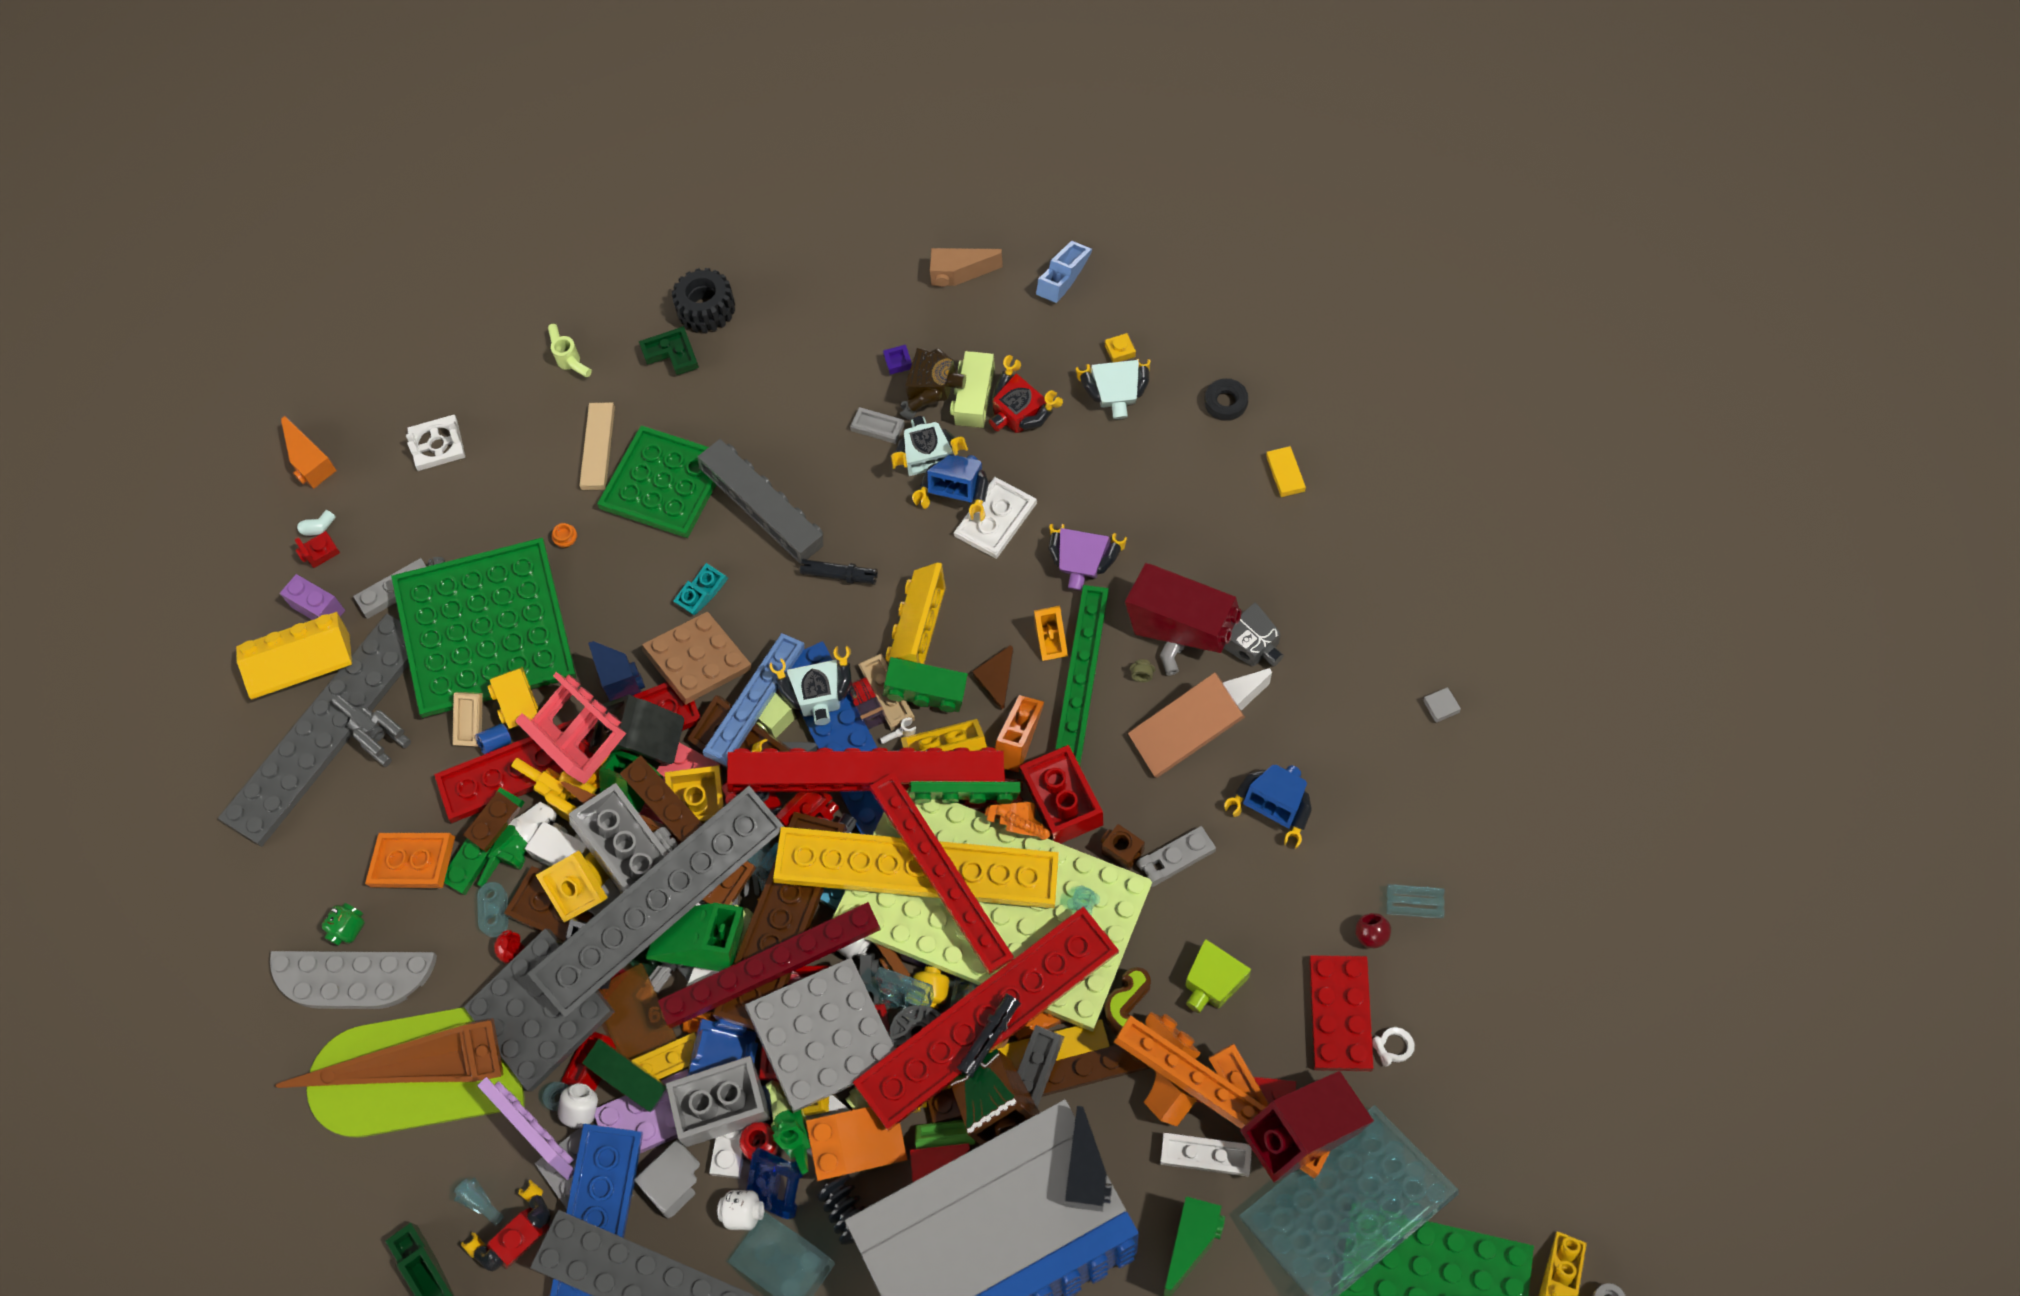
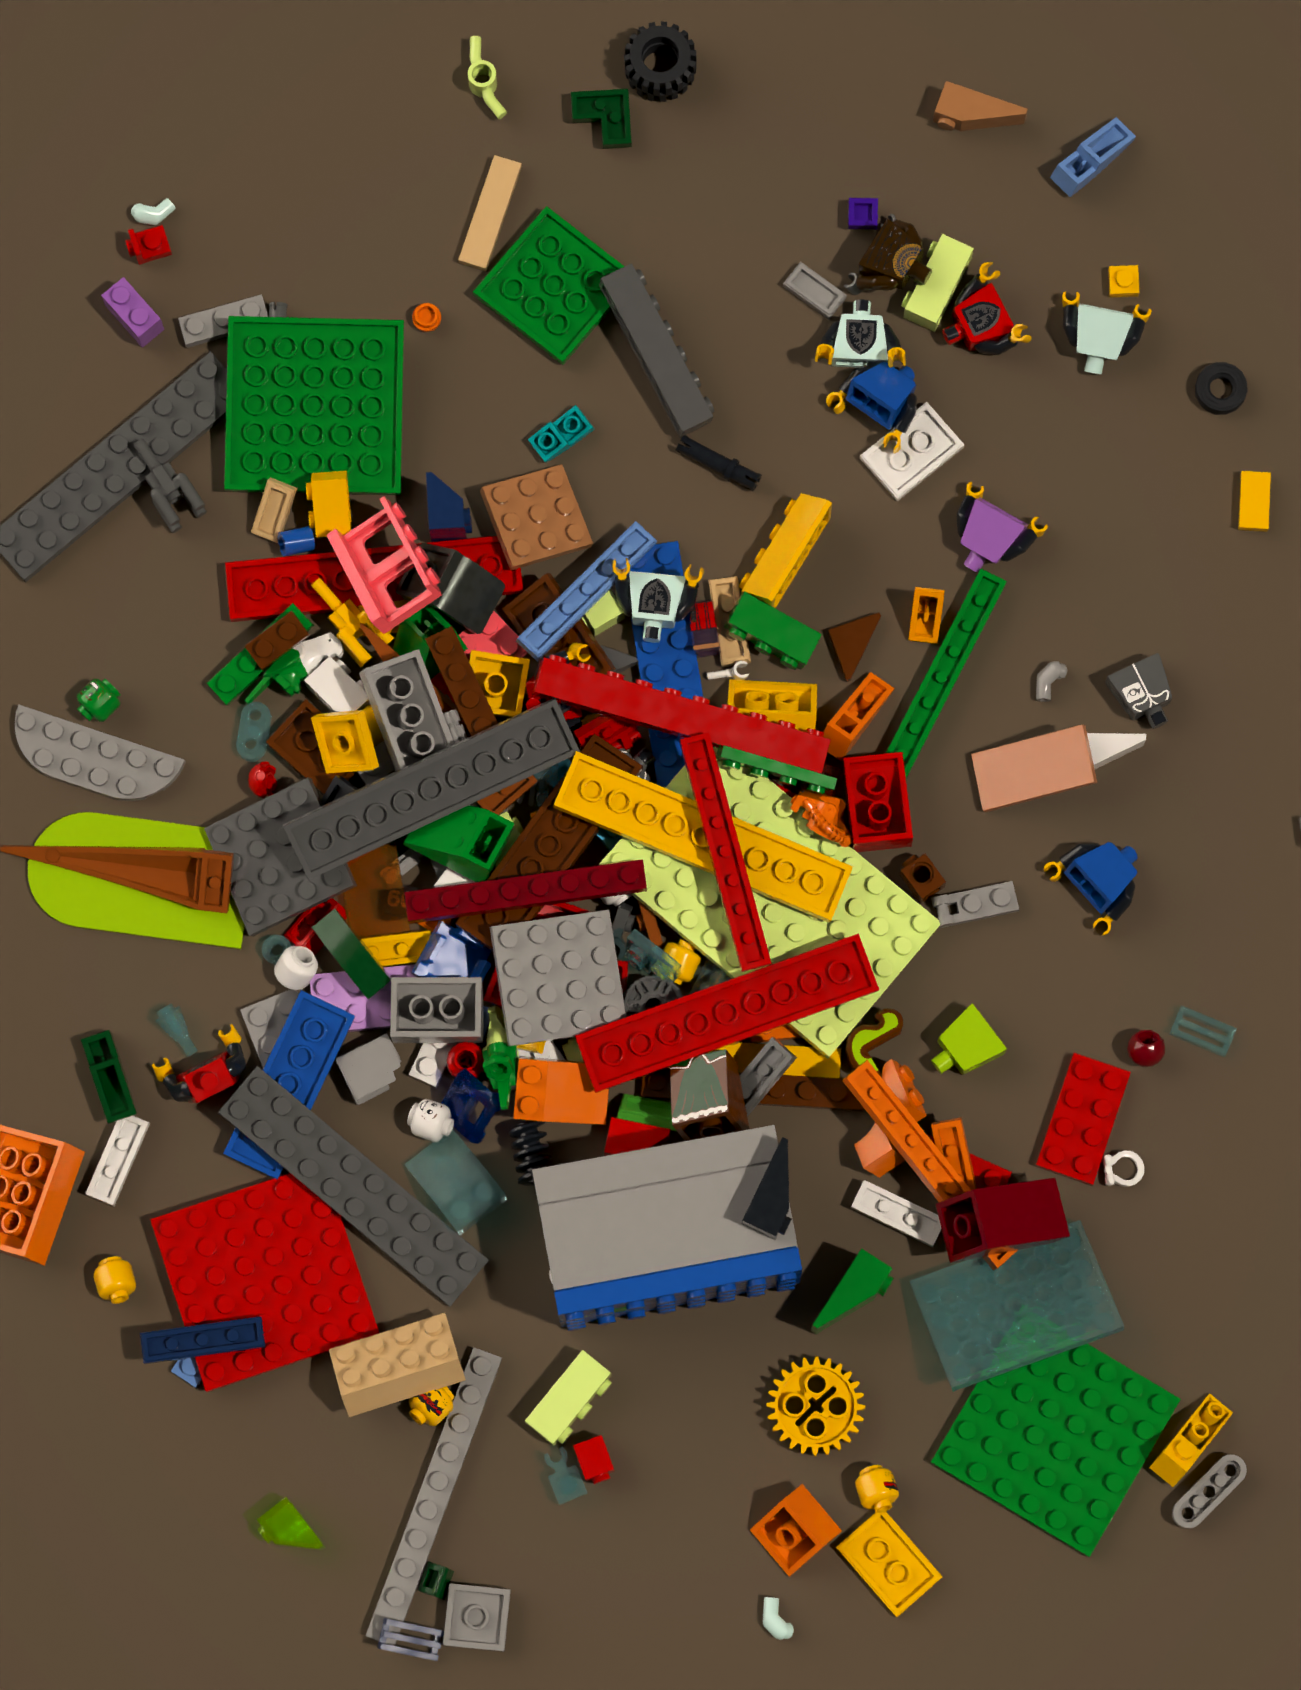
camera: 15 degrees right, 15 degrees up
yellow slope [236,612,352,700] -> none
orange slope [281,416,337,489] -> none
orange plate [365,833,455,888] -> none
white piece [406,414,466,471] -> none
lavender plate [477,1077,575,1180] -> none
black pin [957,993,1021,1078] -> none
clear light blue plate [1067,885,1100,915] -> none
dark red slope [1125,563,1241,653] -> none
olive plate [1129,659,1156,682] -> none

